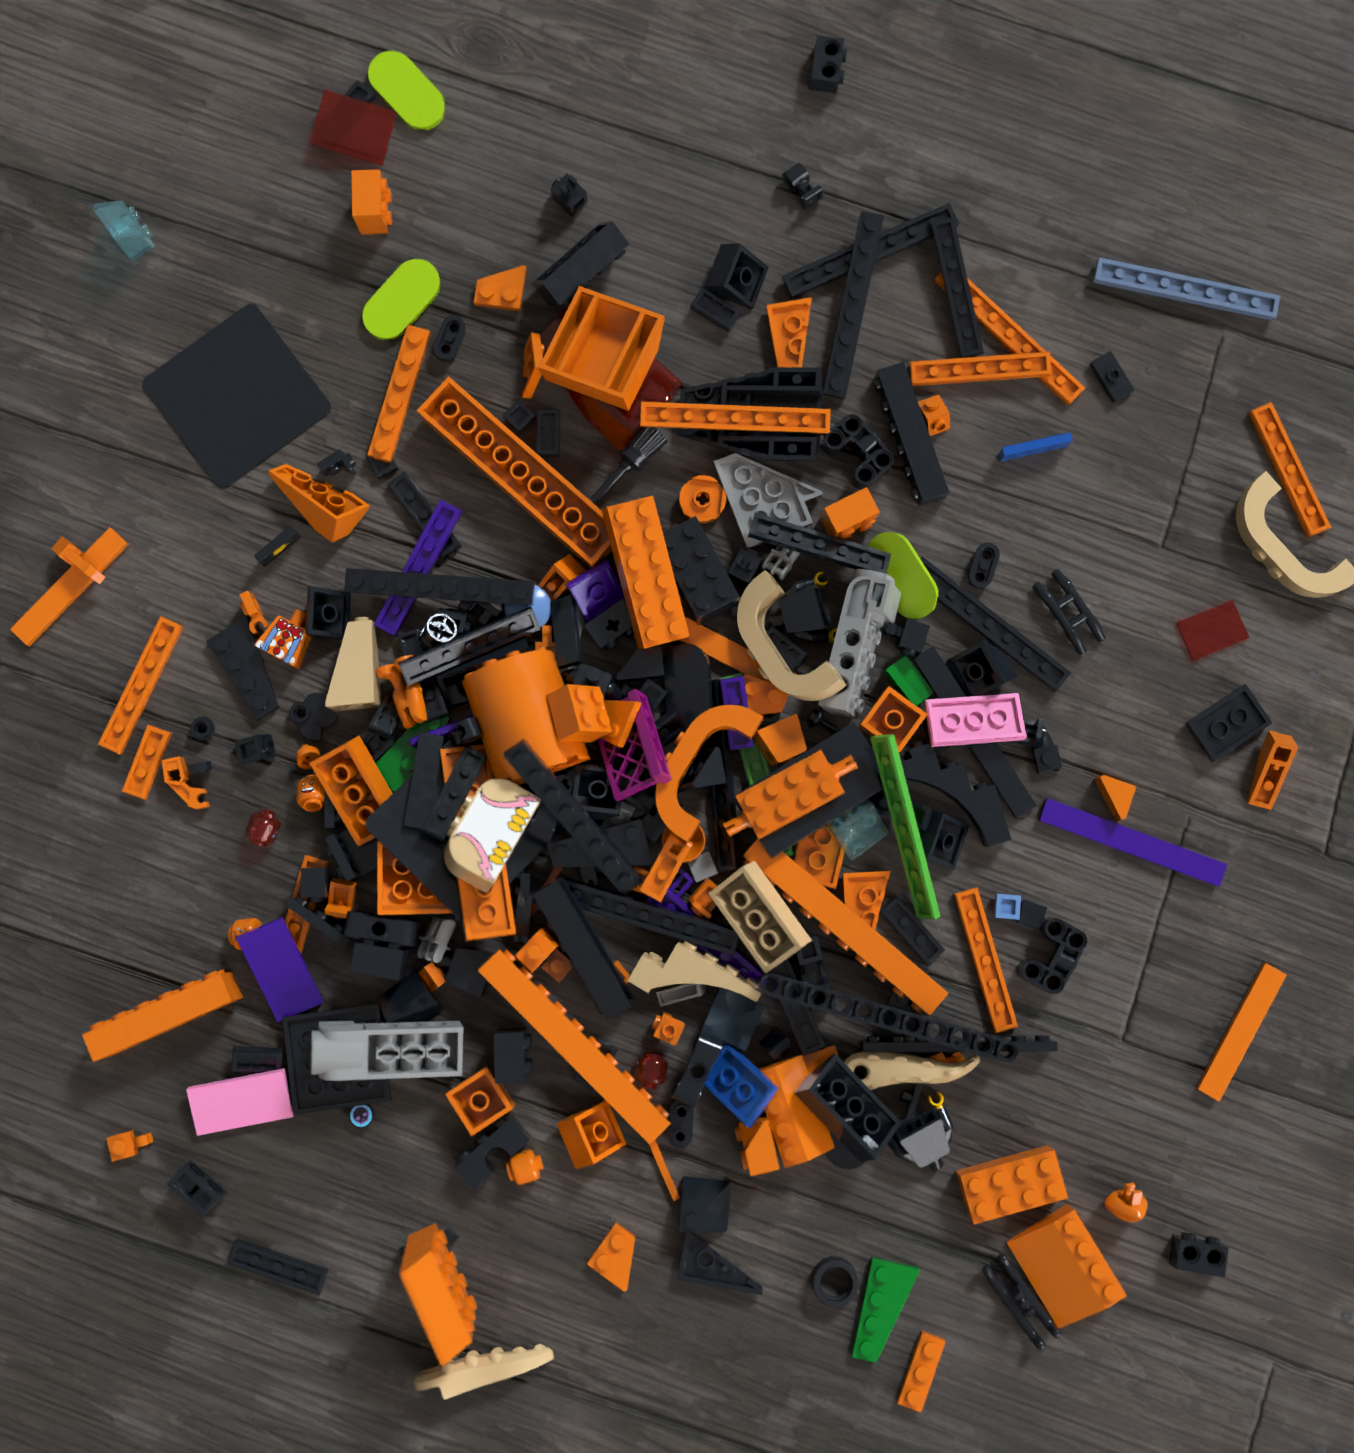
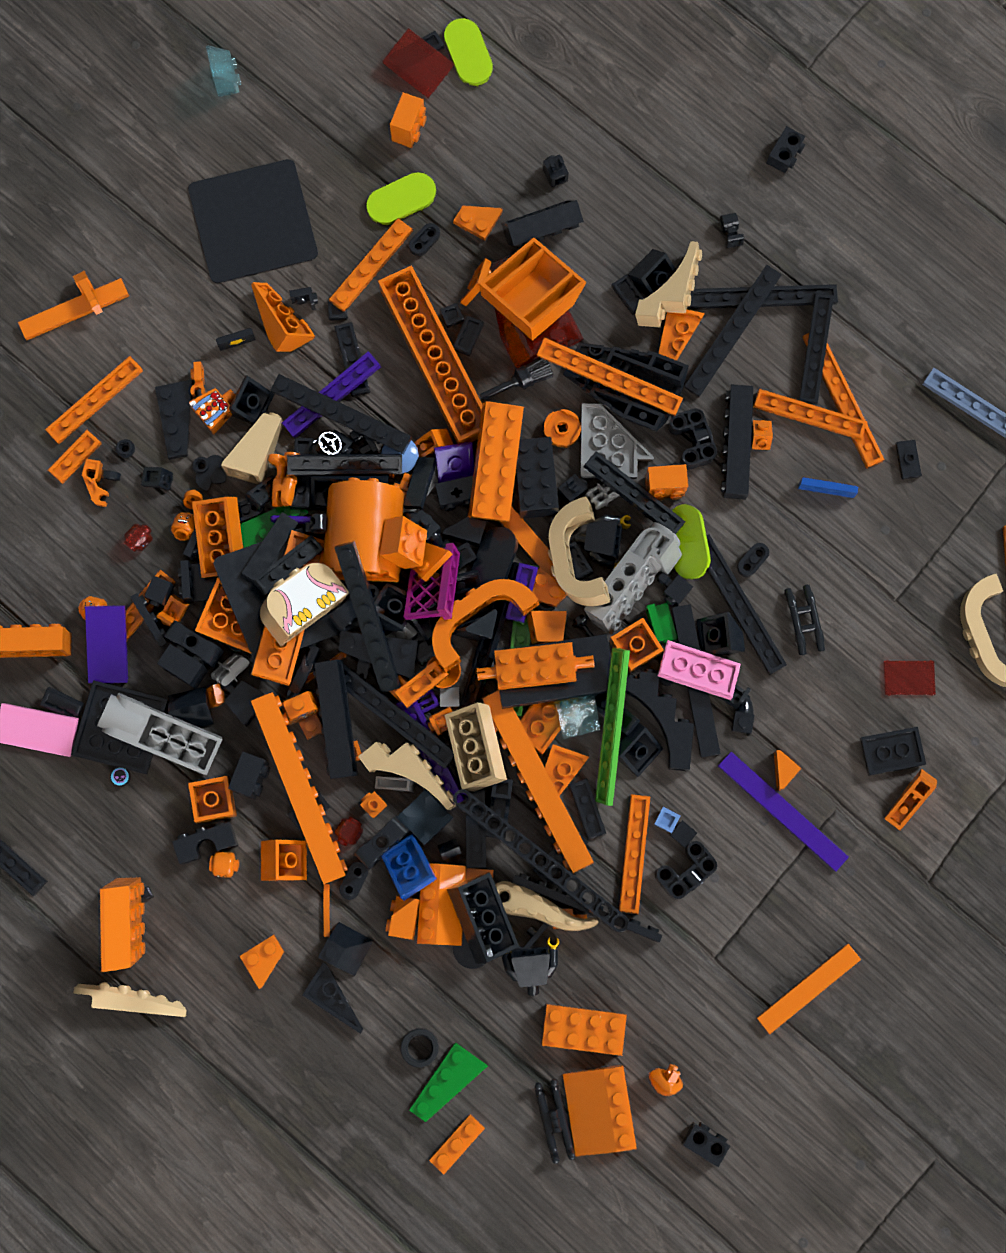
camera: 25 degrees right, 5 degrees down
none -> tan arch [635,241,702,327]

